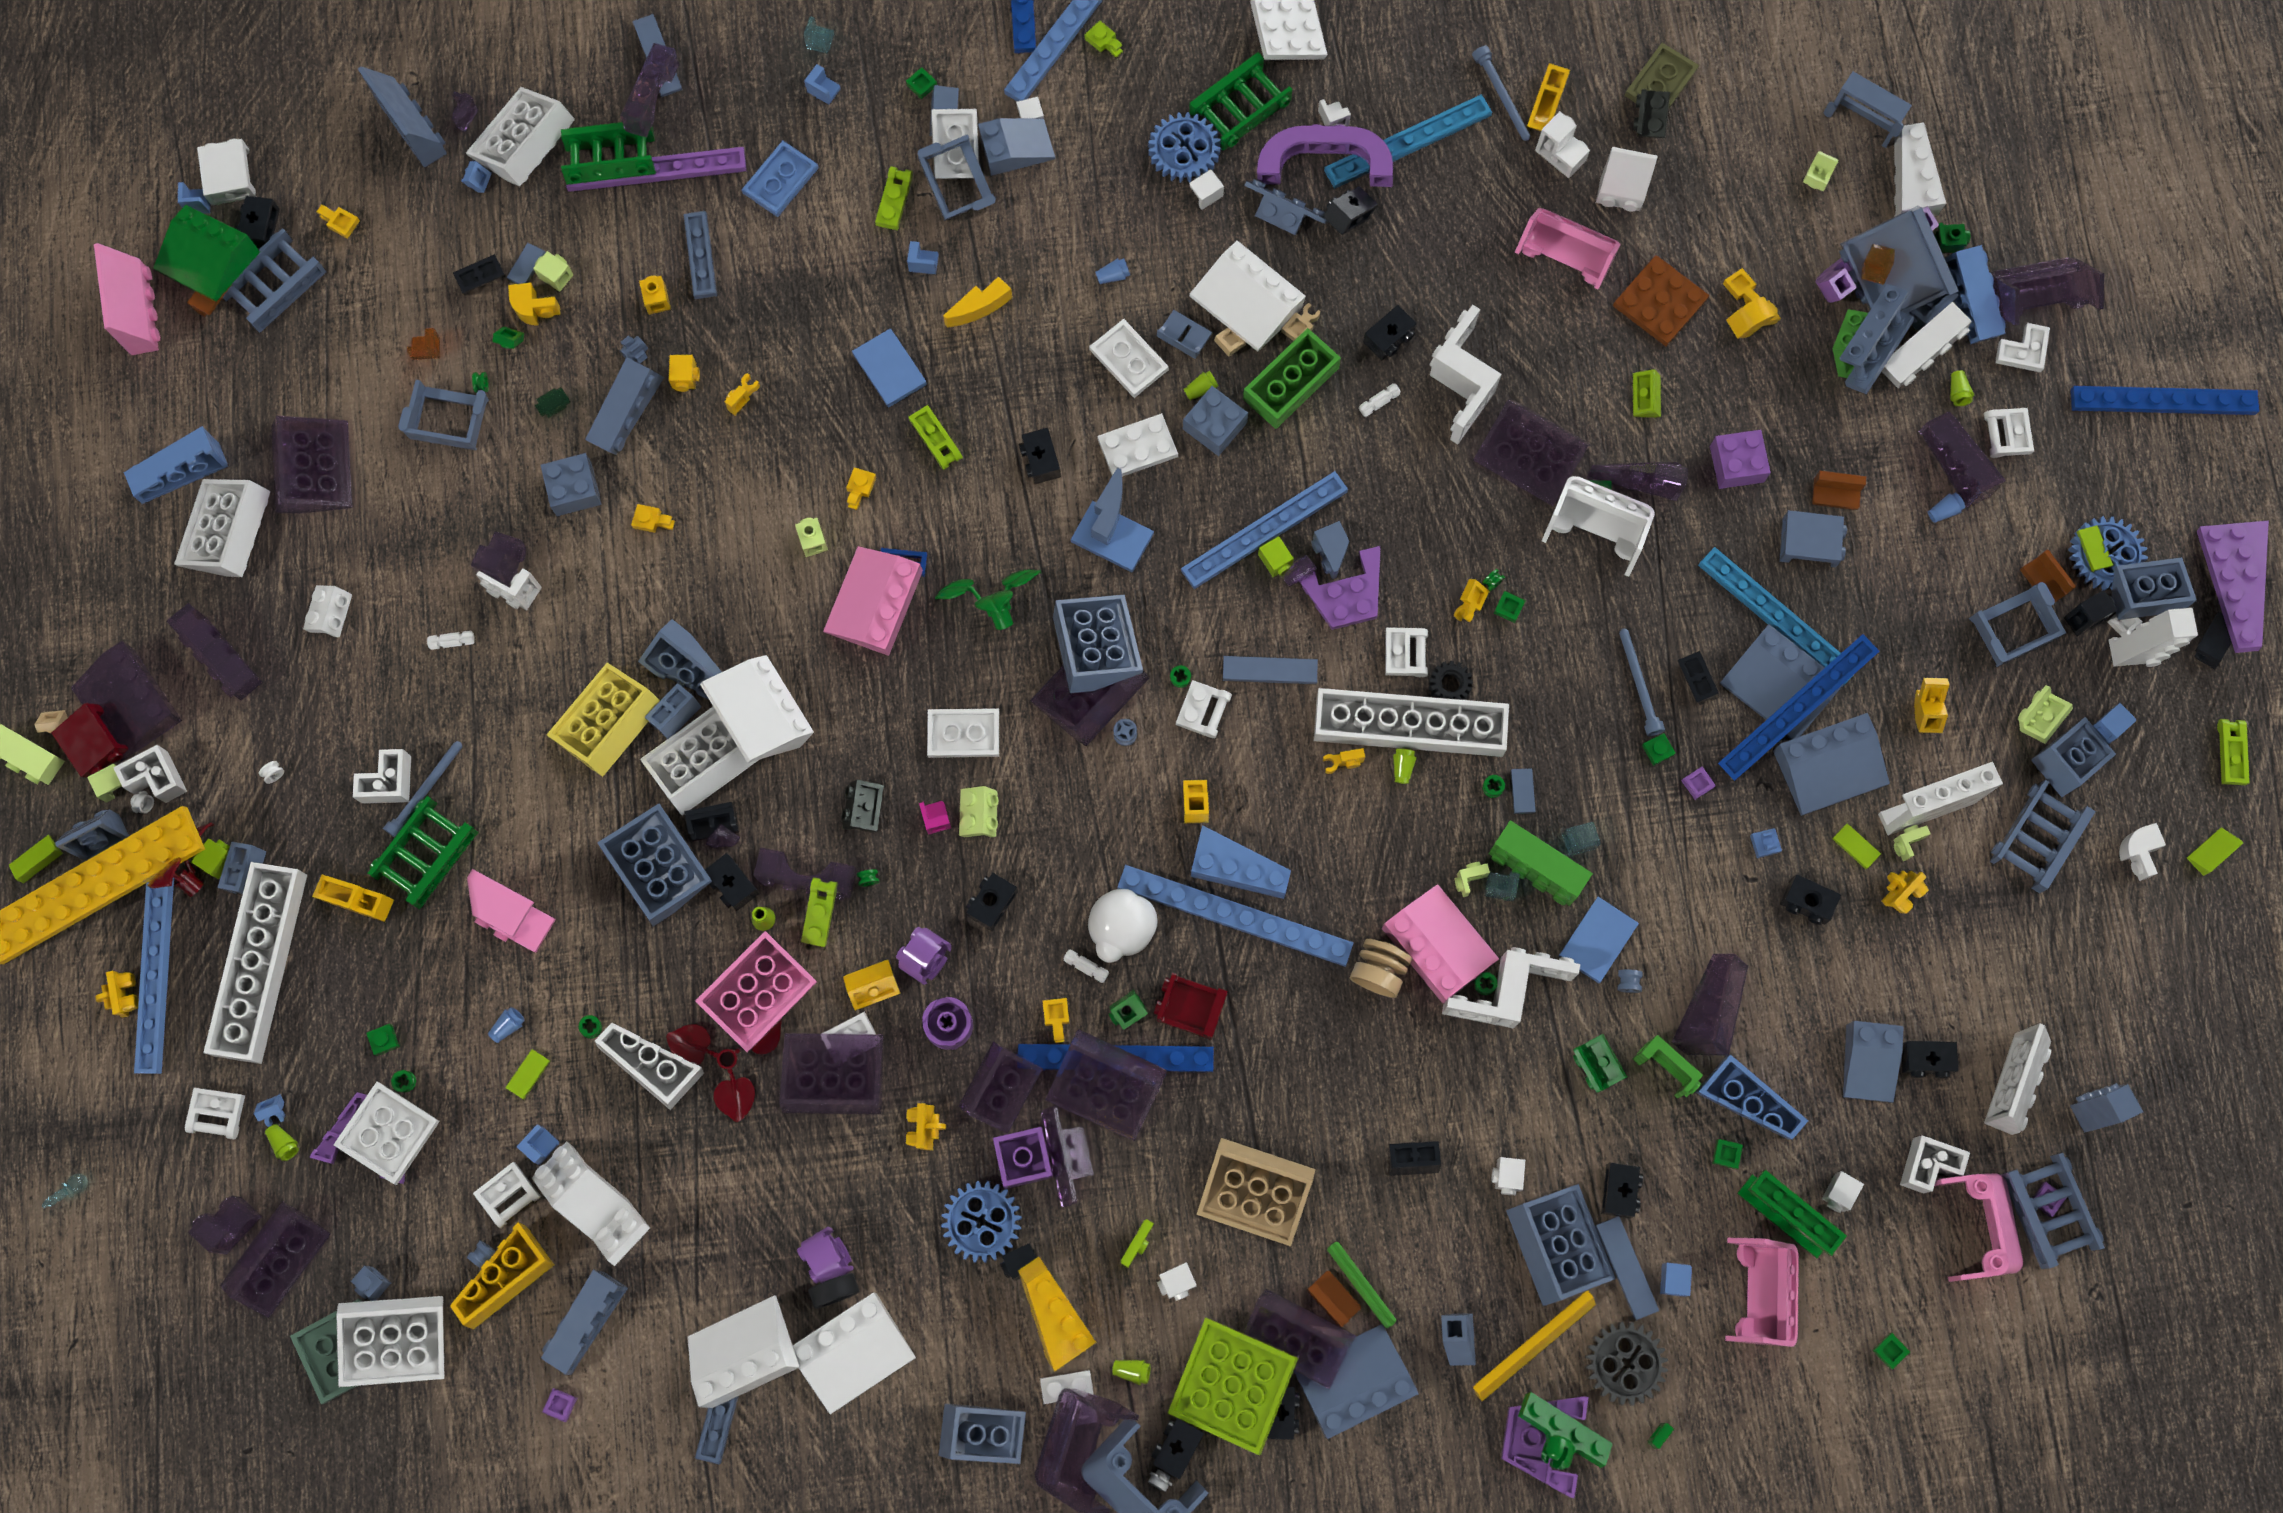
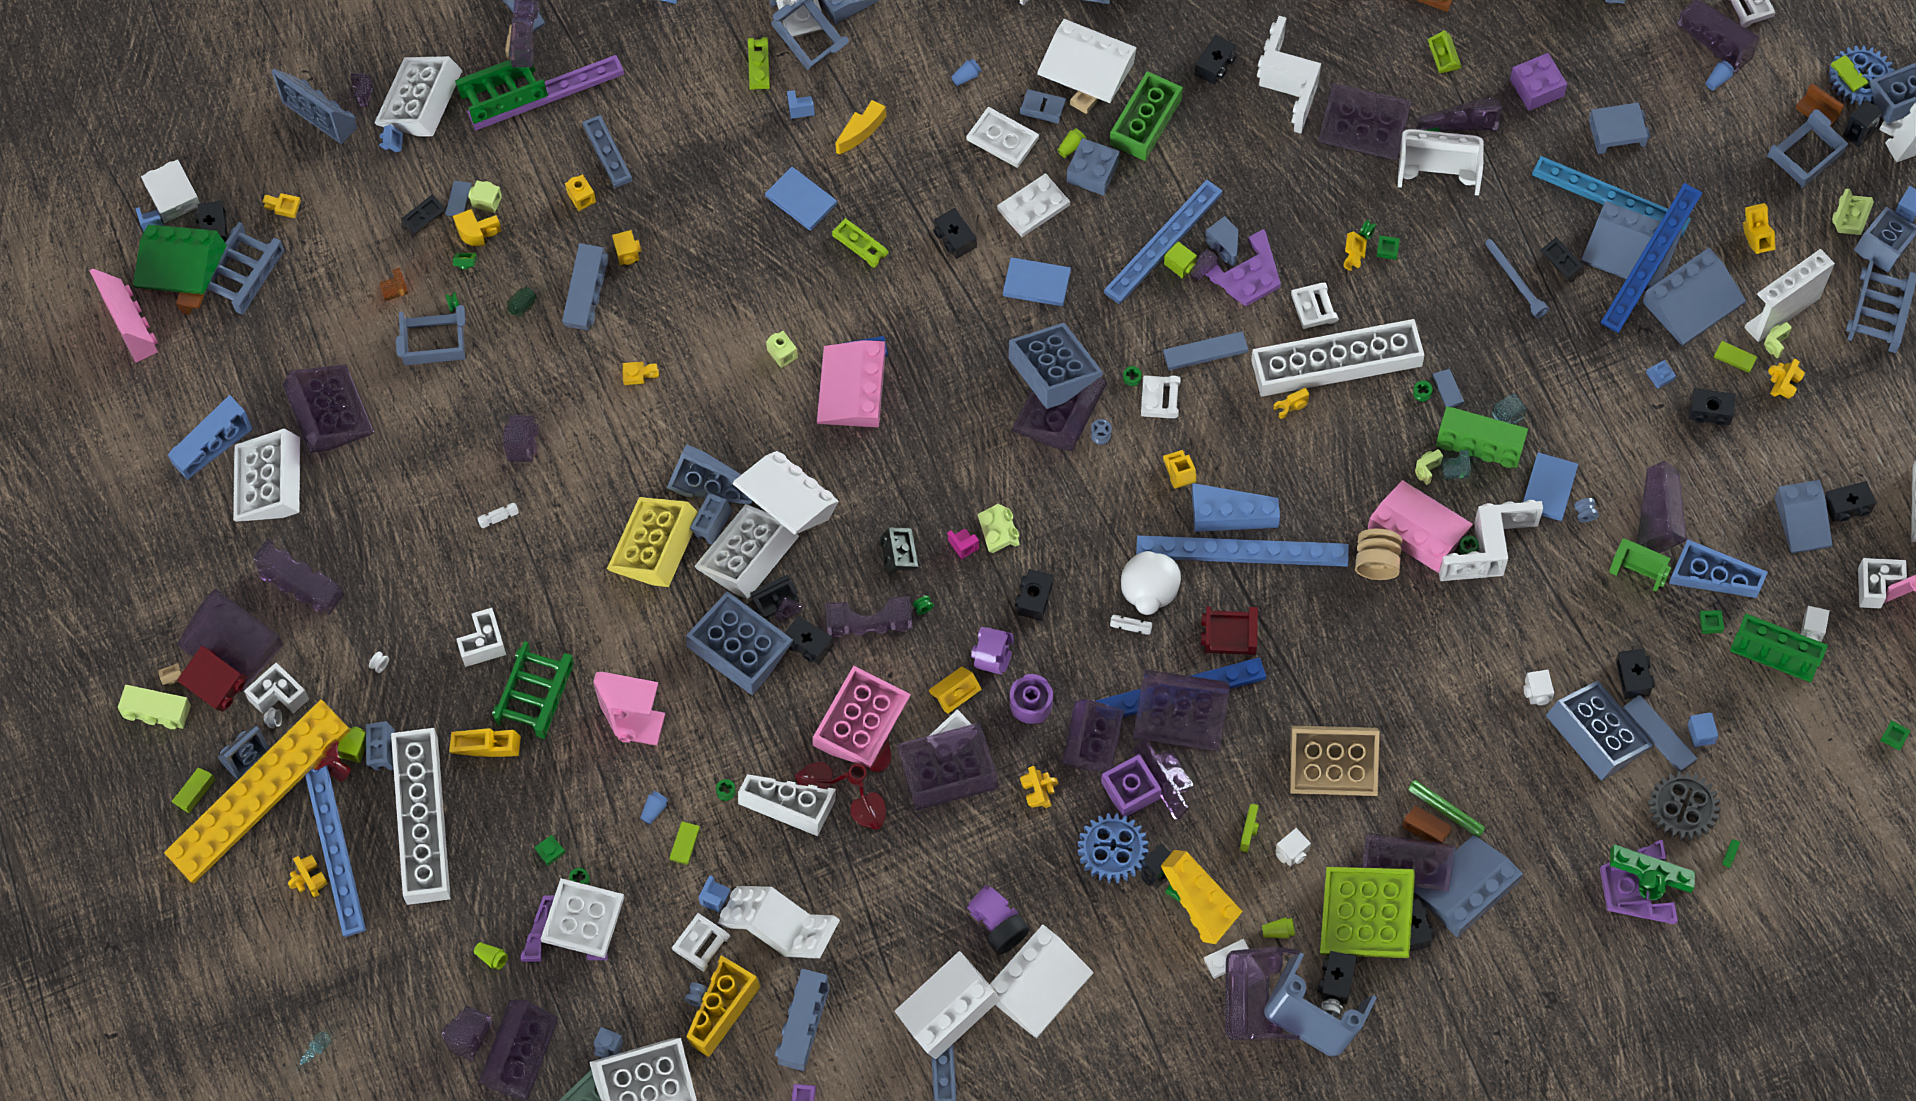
camera: 15 degrees left, 10 degrees down
yellowish green panel [87,763,122,803] -> none
white plate [185,1088,245,1139] -> none
medium blue tile [254,1095,285,1127] -> none
white bracket [303,586,352,637] -> none
sand blue piece [383,741,462,838] -> none
white bracket [476,568,542,610] -> none
sand blue brick [541,453,602,516] -> none
sand blue gear [620,335,648,364] -> none
yellow plate [725,373,760,415] -> none
medium blue tile [742,141,819,217] -> none
lime cone [752,907,776,931] -> none
lime plate [801,877,838,947] -> none
yellow plate [846,467,876,510] -> none
white plate [927,709,999,758] -> none
green plant [935,569,1041,630] -> none
sand blue slope [939,1404,1026,1464] -> none
yellow plate [1043,998,1070,1043] -> none
sand blue slope [1091,467,1123,546] -> none
green brick [1108,989,1148,1030] -> none
tan plate [1281,303,1320,341] -> none
white axle [1359,384,1401,417] -> none
black hinge [1388,1141,1441,1176] -> none
lime cone [1393,749,1417,784] -> none
black tyre [1428,661,1473,700] -> none
sand blue slope [1441,1313,1476,1365] -> none
yellow tile [1473,1291,1596,1401] -> none
green bracket [1573,1034,1627,1093] -> none
green plate [1642,733,1676,766] -> none
medium lavender tile [1681,767,1716,800] -> none
bright pink windscreen [1725,1238,1799,1347] -> none
dark orange panel [1812,471,1866,510] -> none

